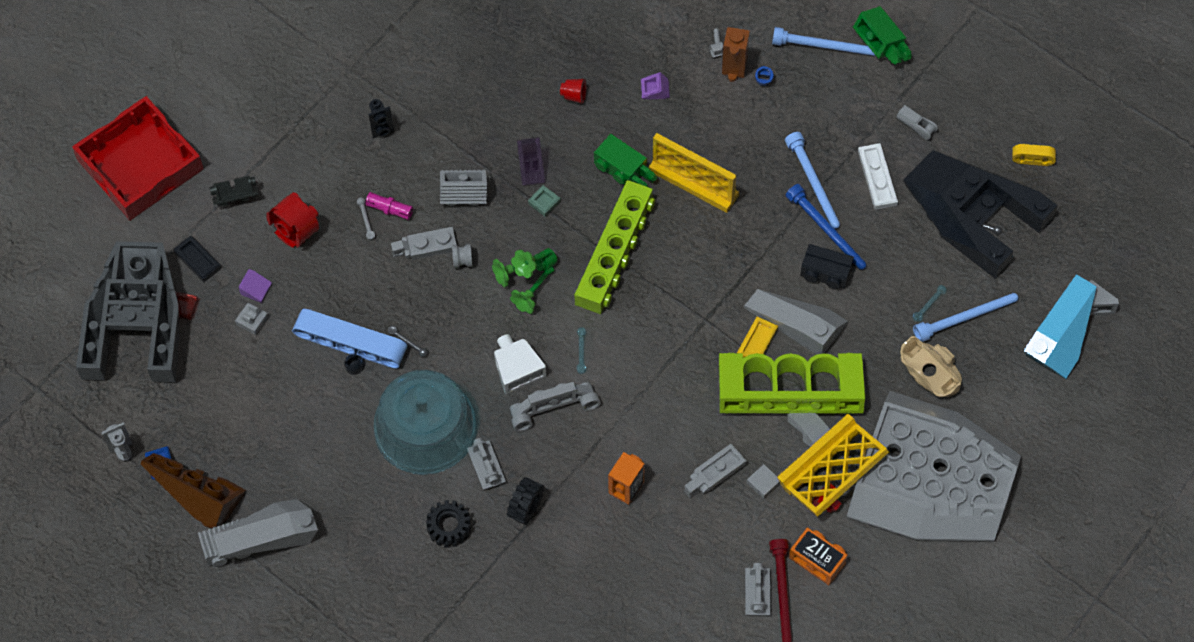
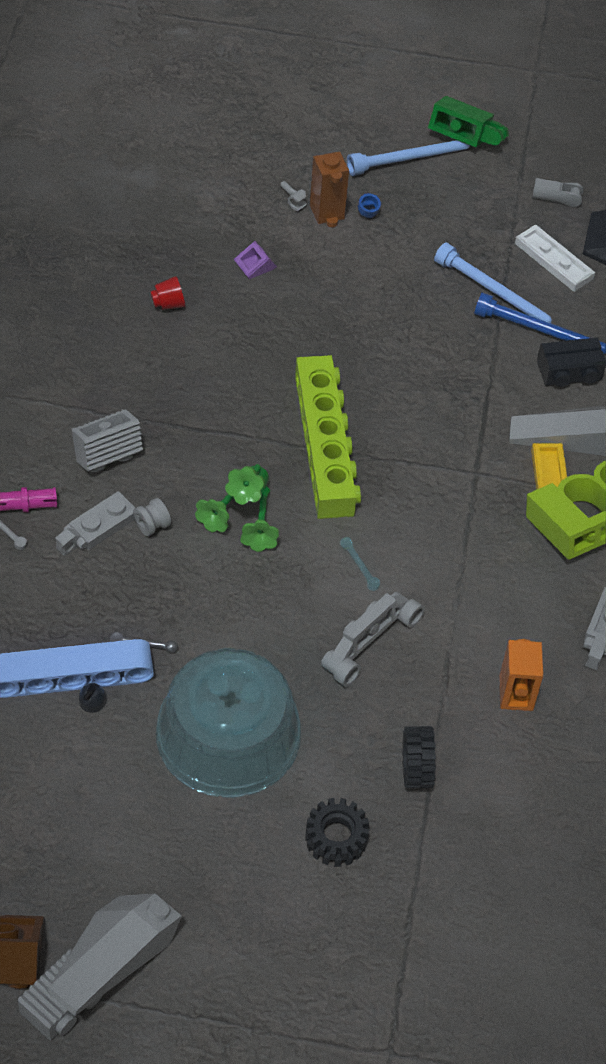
camera: 35 degrees left, 10 degrees down
light grey hinge [467,438,506,490] -> none
white torso [494,334,546,394] -> none
clear purple slope [517,137,545,185] -> none
sand green tile [528,185,561,217] -> none
green hinge [594,134,657,187] -> none
yellow fence [649,133,739,213] -> none

